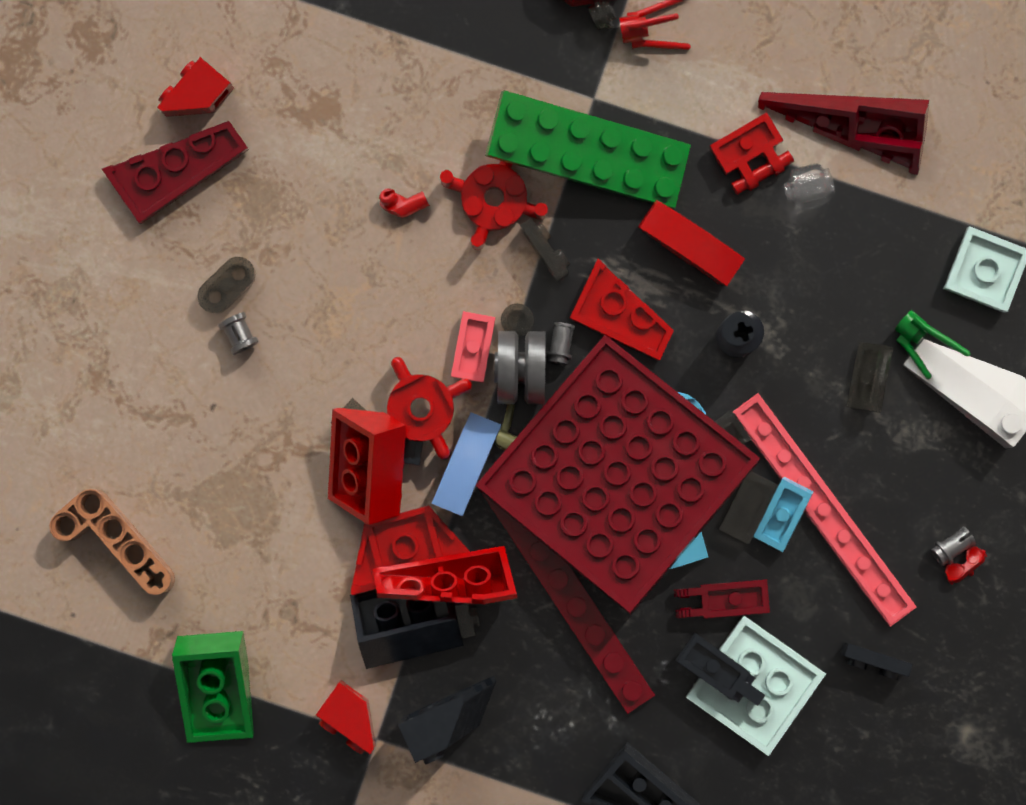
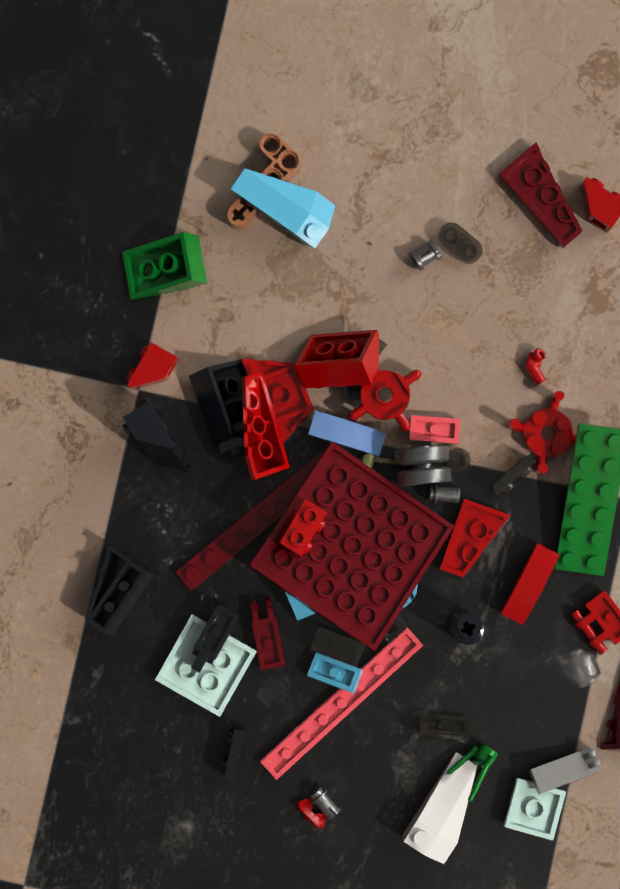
camera: 85 degrees right, 0 degrees up
none -> medium azure wedge [230,168,335,248]
none -> red bracket [280,500,327,559]
none -> light grey hinge [529,747,602,795]

